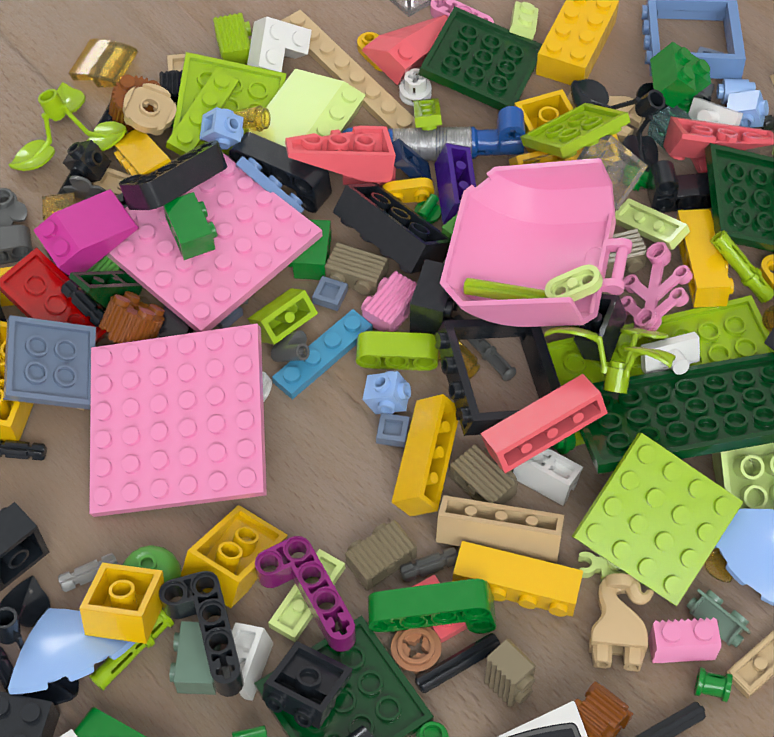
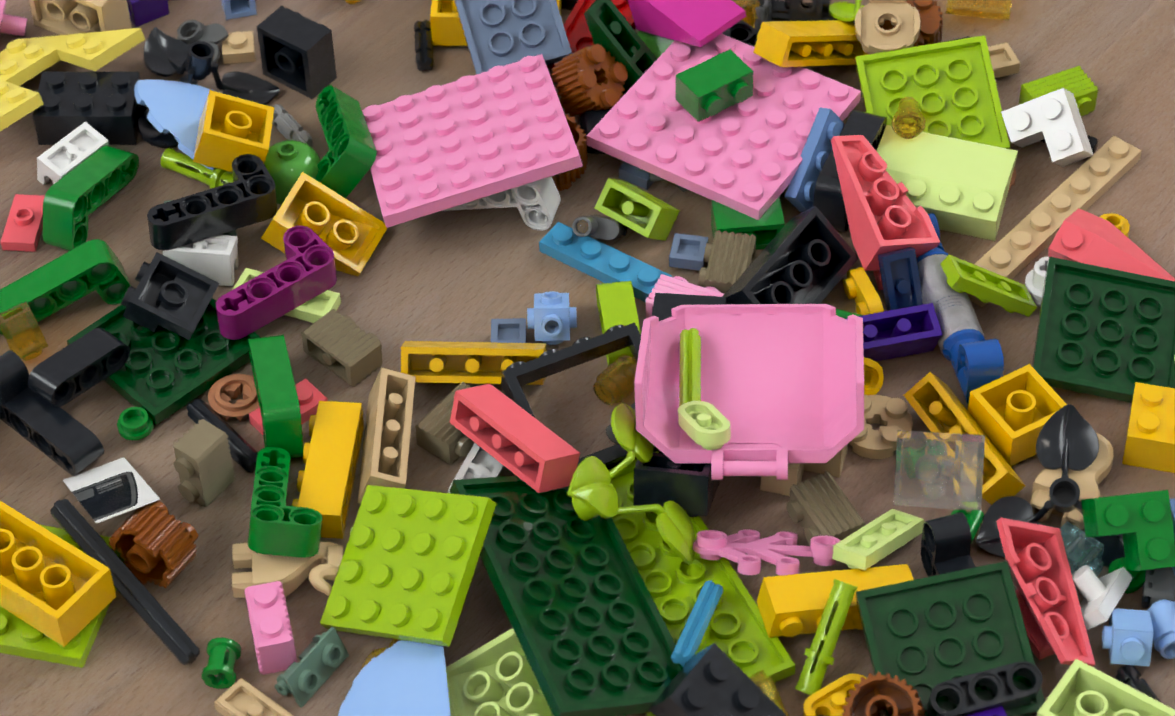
camera: 80 degrees right, 10 degrees down
black beam [119,140,228,210] -> none
lime plate [166,68,239,156] -> none
light blue brick [200,107,244,149] -> none
dark grey axle [400,547,458,582] -> none
lime plate [520,103,631,159] -> none
white tile [641,332,700,375] -> none
none -> green beam [247,447,323,558]
none -> green beam [315,85,377,198]
none -> dark azure axle [671,580,723,667]

